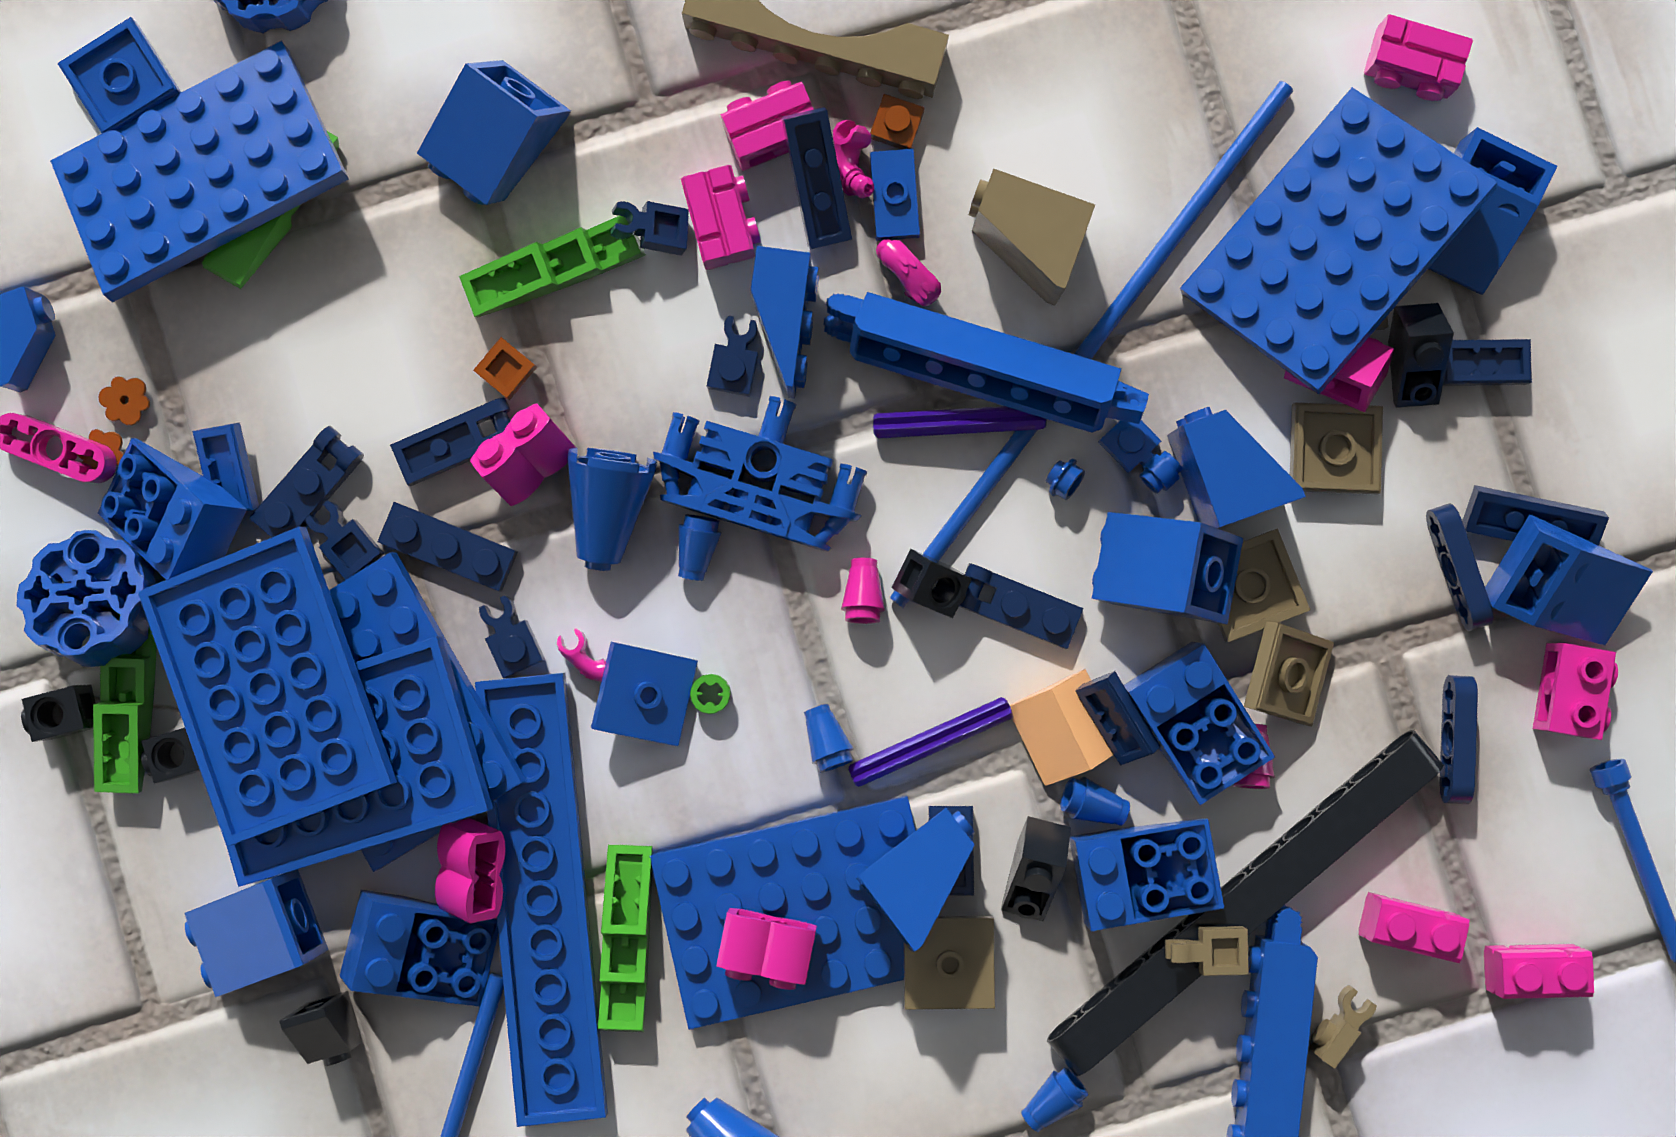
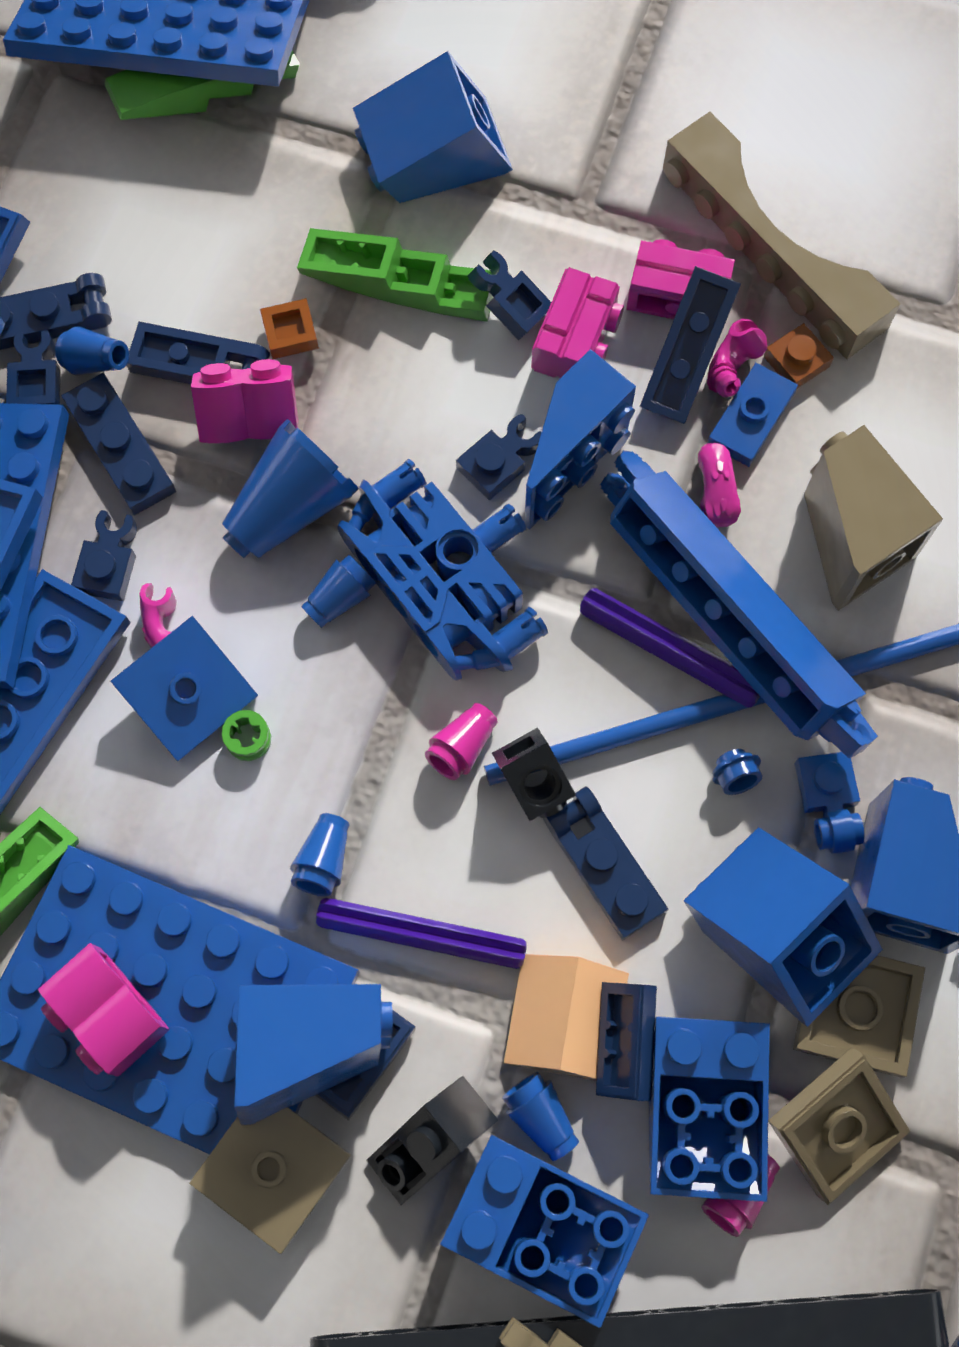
camera: 35 degrees right, 15 degrees down
none -> blue cone [55,327,129,375]

